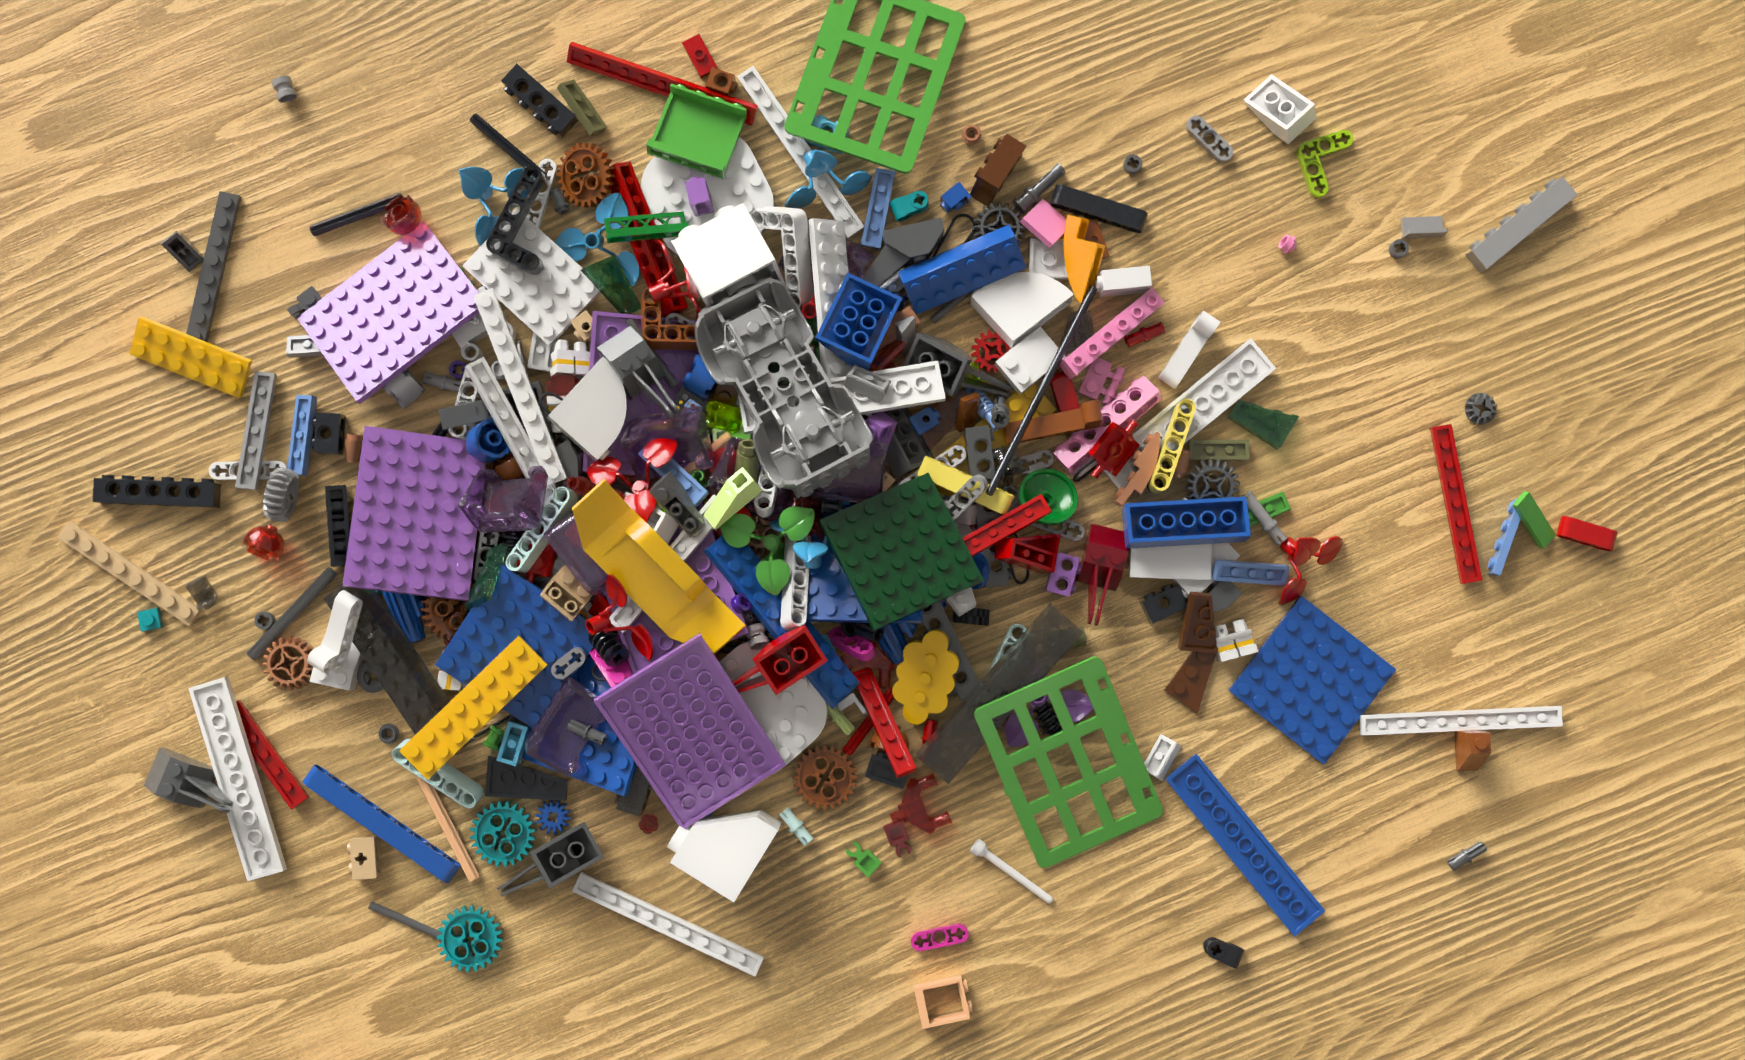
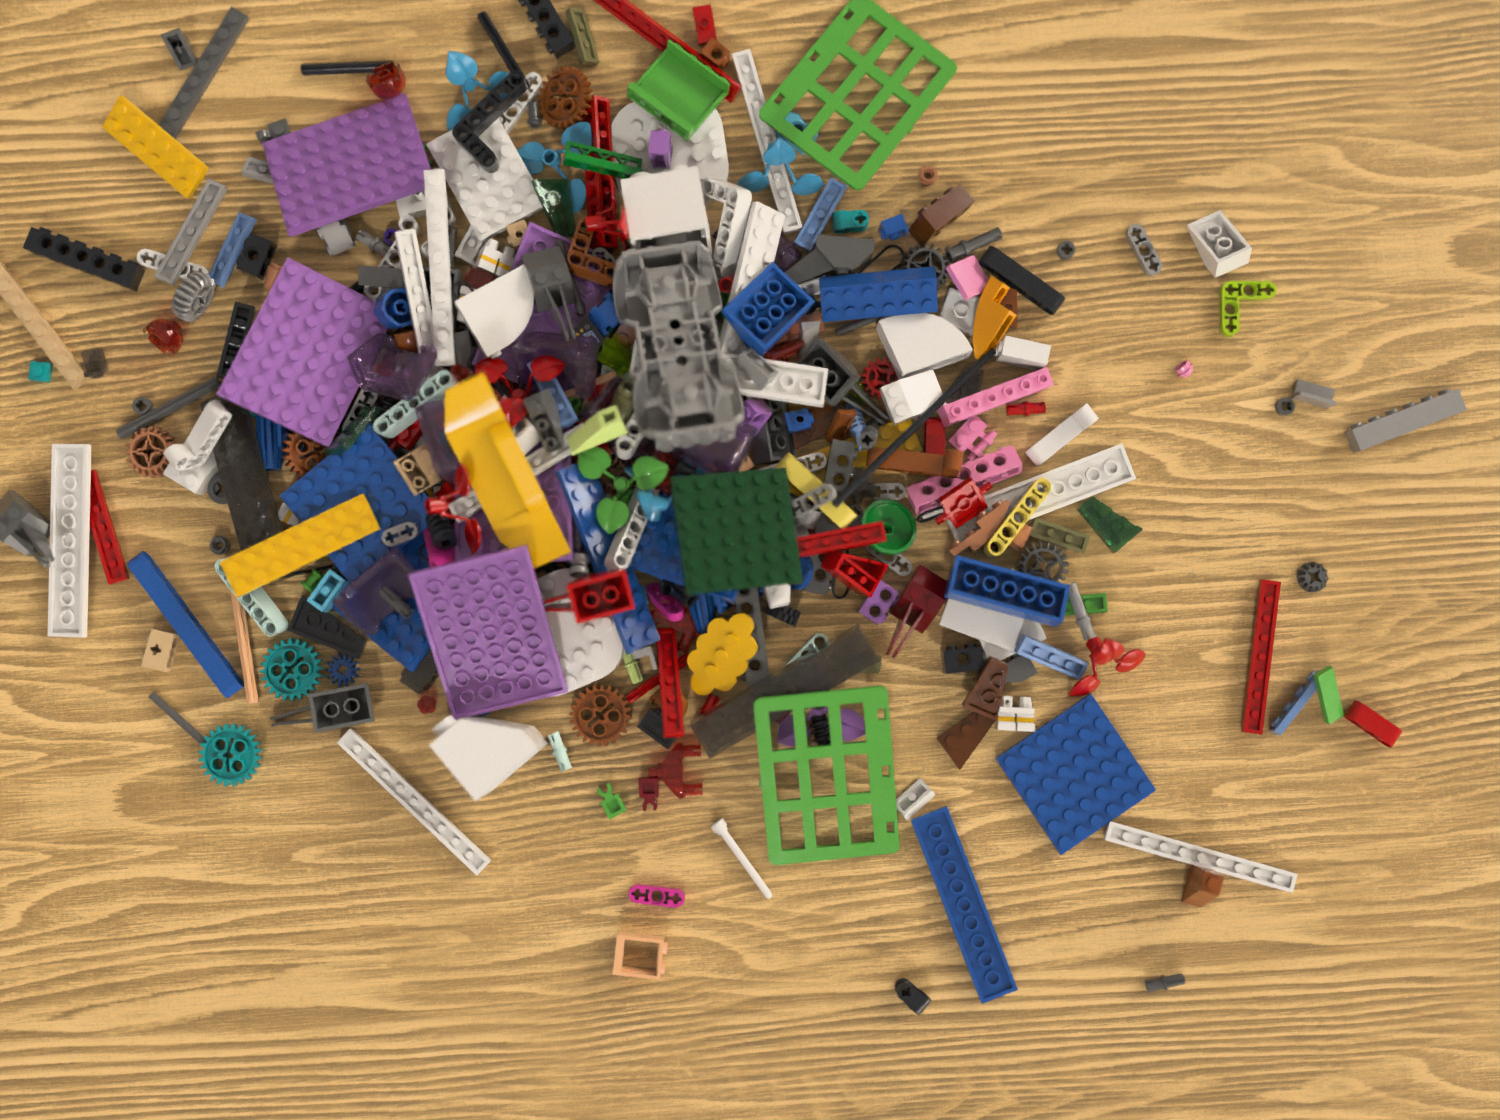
camera: 20 degrees right, 0 degrees up
dark purple bush [731,593,751,614] -> none

